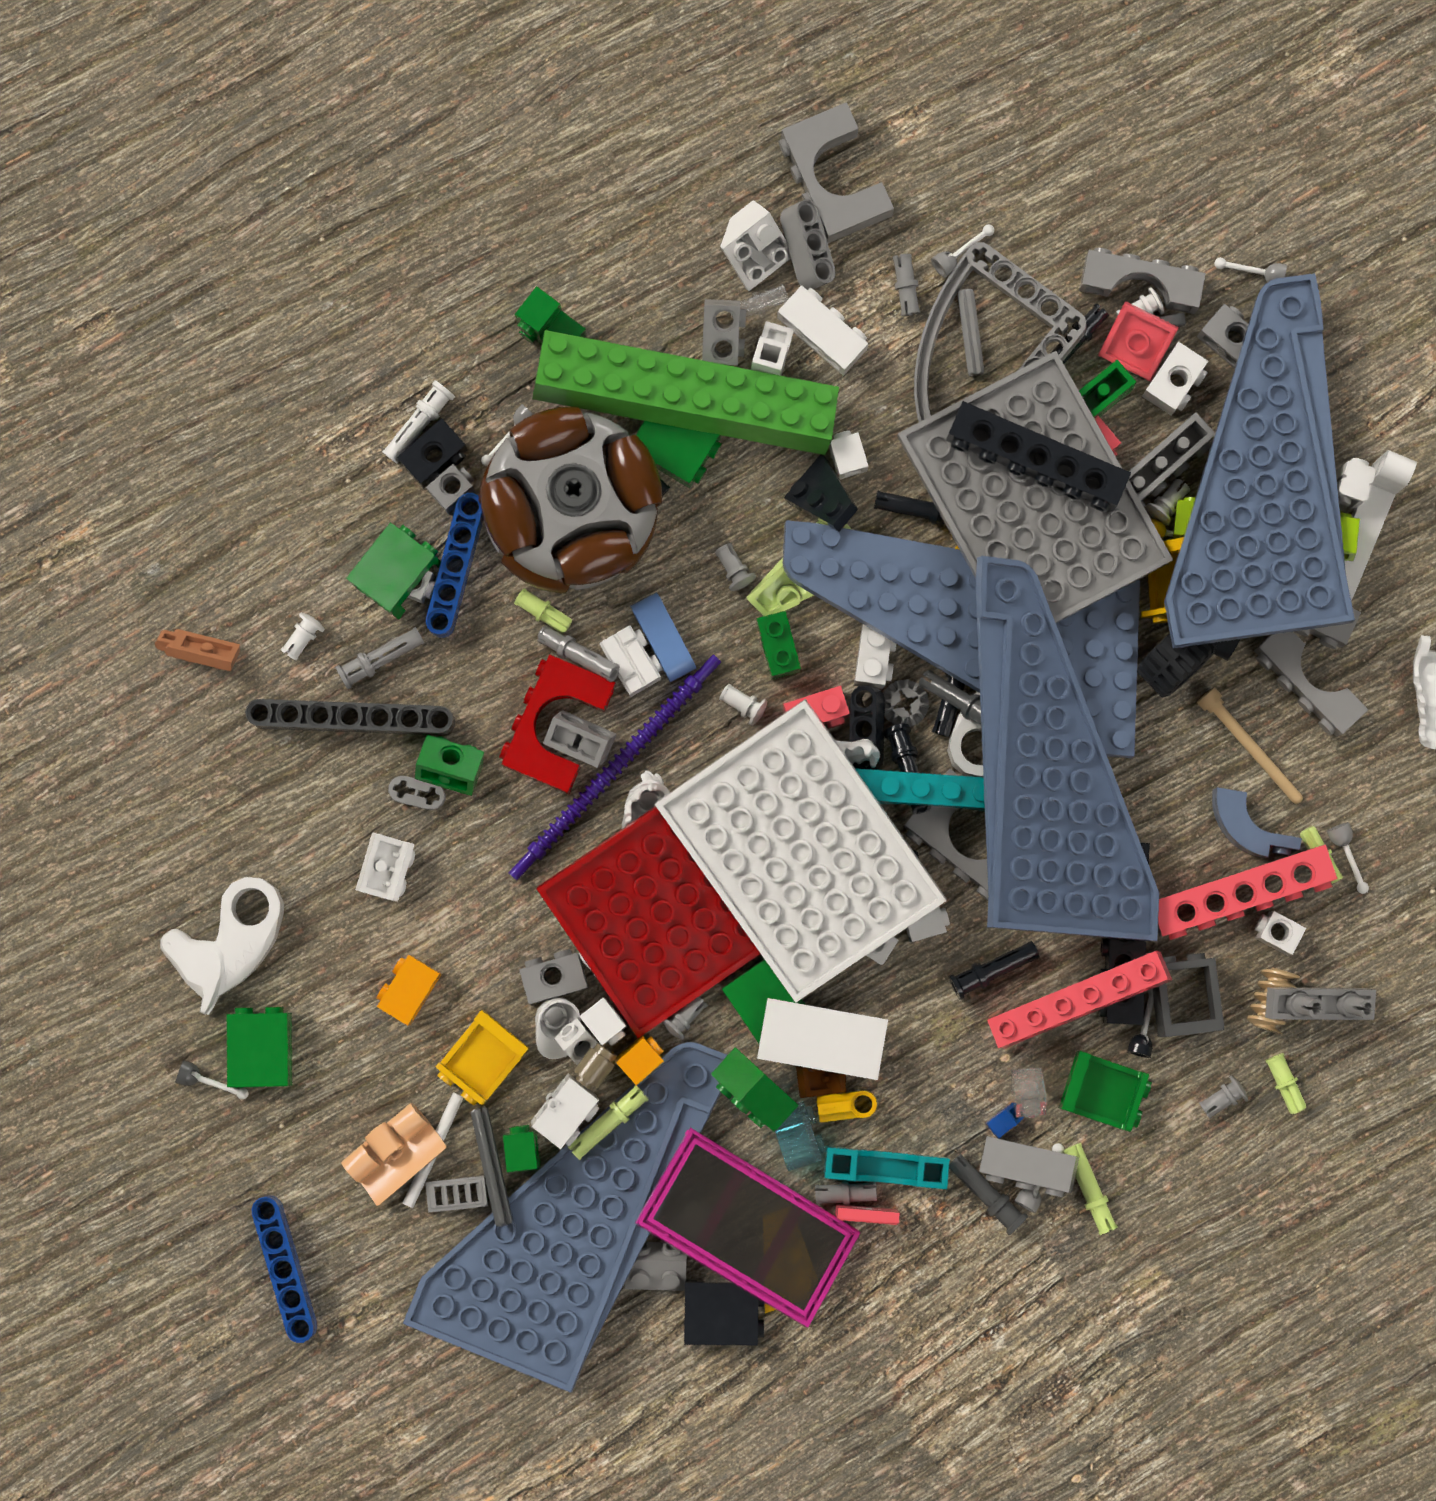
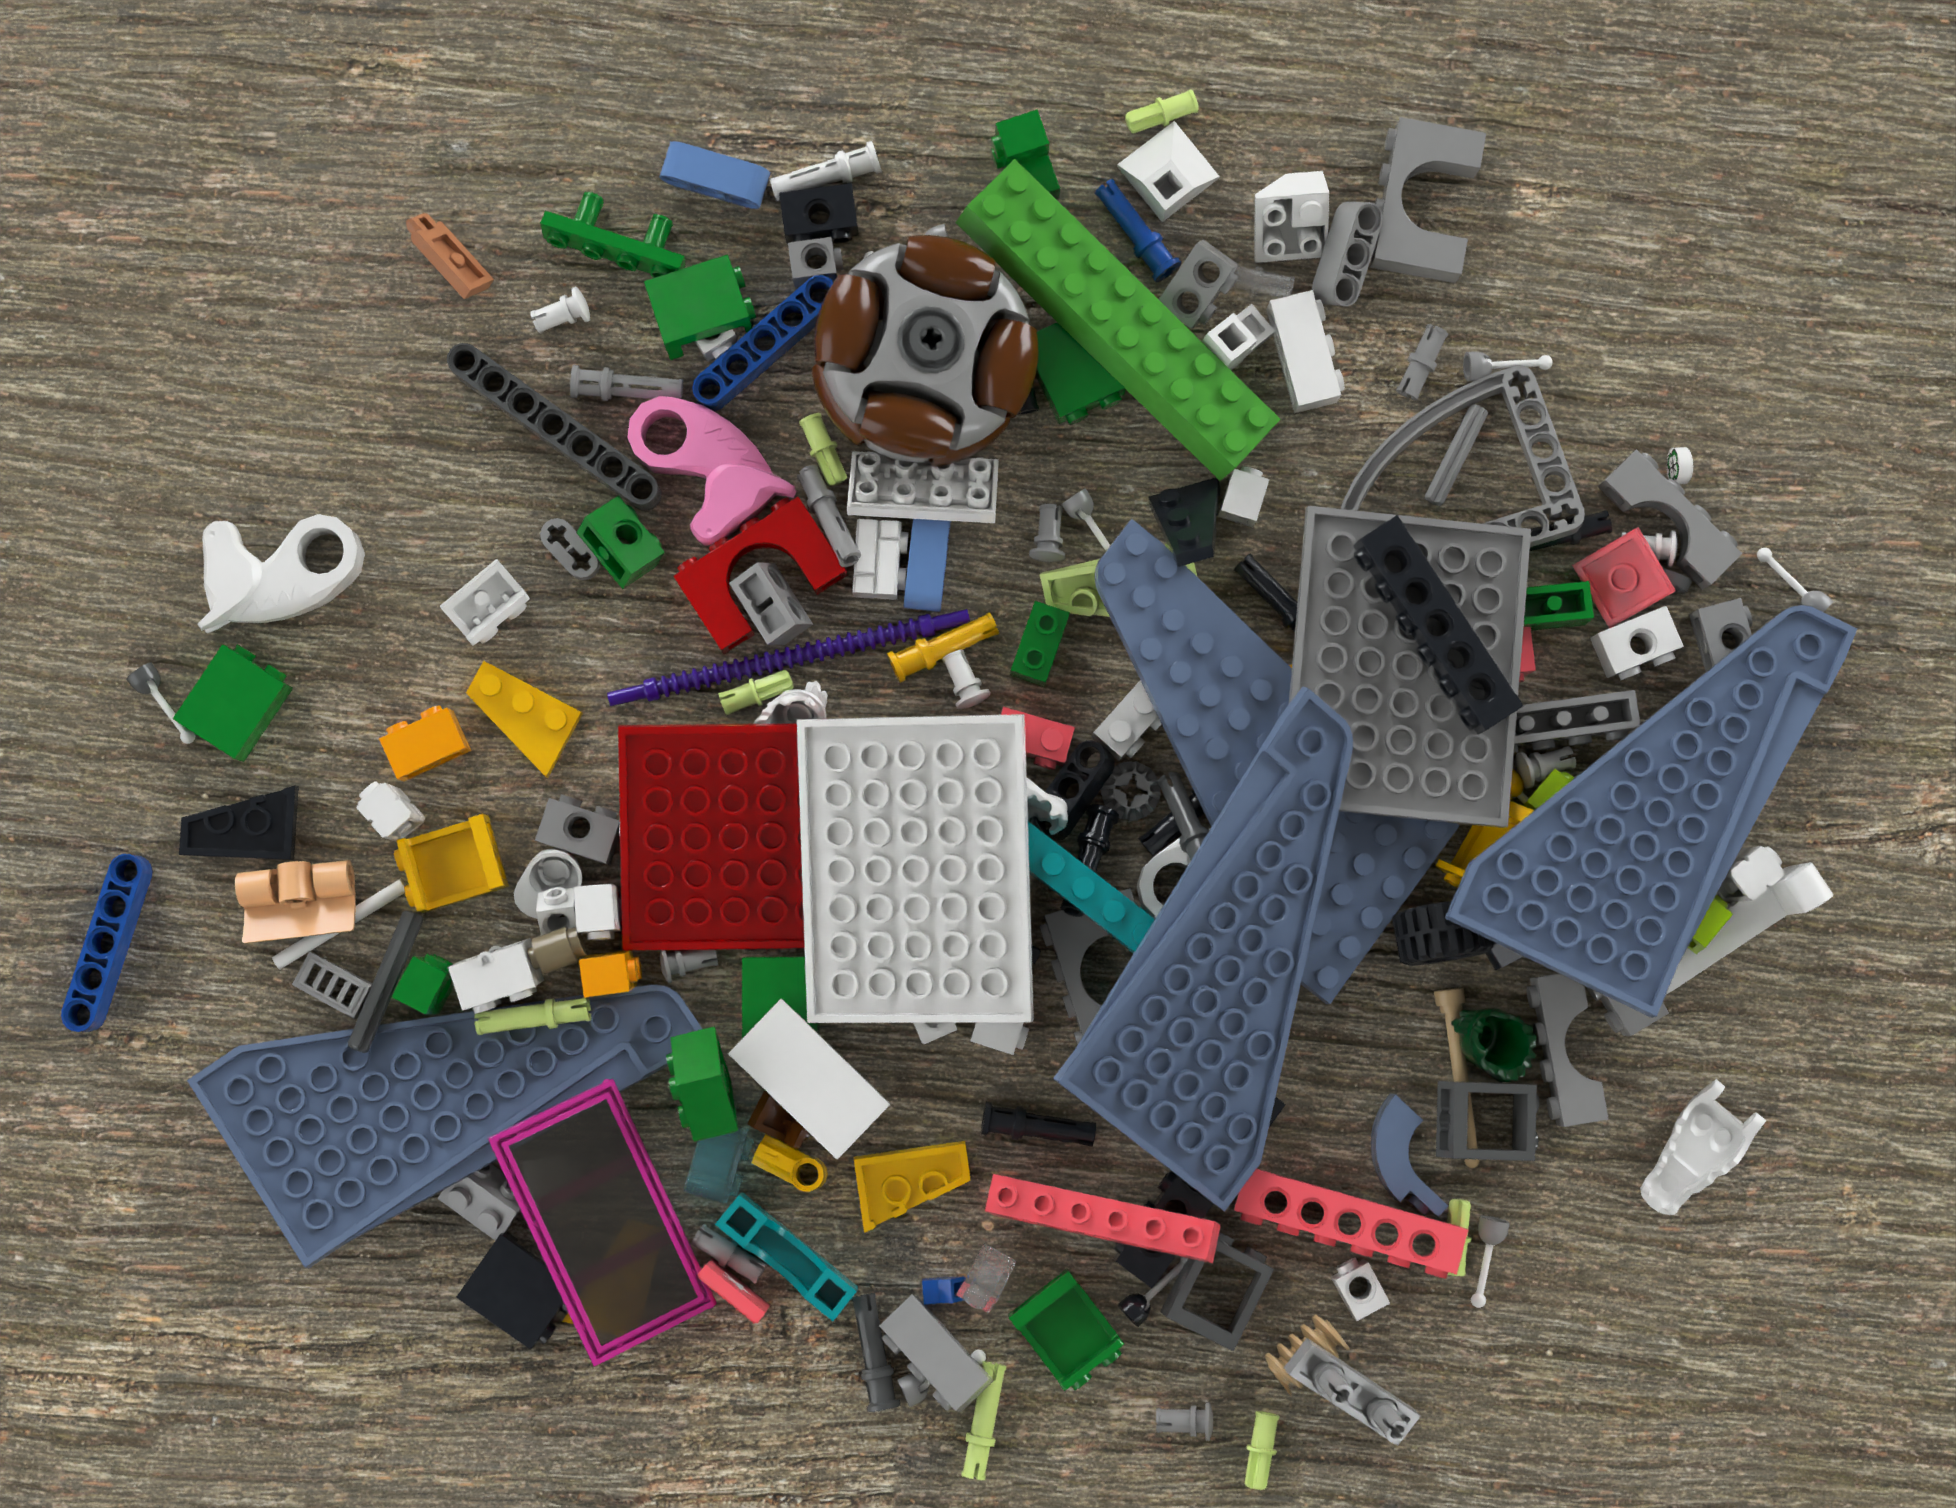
camera: 30 degrees right, 0 degrees up
none -> black wing [179,785,299,860]
none -> white brick [356,781,425,842]
none -> yellow wing [466,661,583,778]
none -> green plate [540,192,686,278]
none -> bright pink animal [627,396,797,546]
none -> medium blue beam [659,141,771,209]
none -> yellowish green axle [718,670,793,715]
none -> white tile [847,451,999,523]
none -> yellow wing [854,1141,971,1233]
none -> yellow pin [887,612,999,683]
none -> light grey hinge [1061,488,1110,551]
none -> blue pin [1095,179,1182,283]
none -> white slope [1117,121,1220,222]
none -> yellowish green axle [1125,89,1199,133]
none -> dark grey window [1436,1081,1539,1161]
none -> dark green hair [1451,1008,1536,1083]
none -> white tile [1667,447,1693,484]

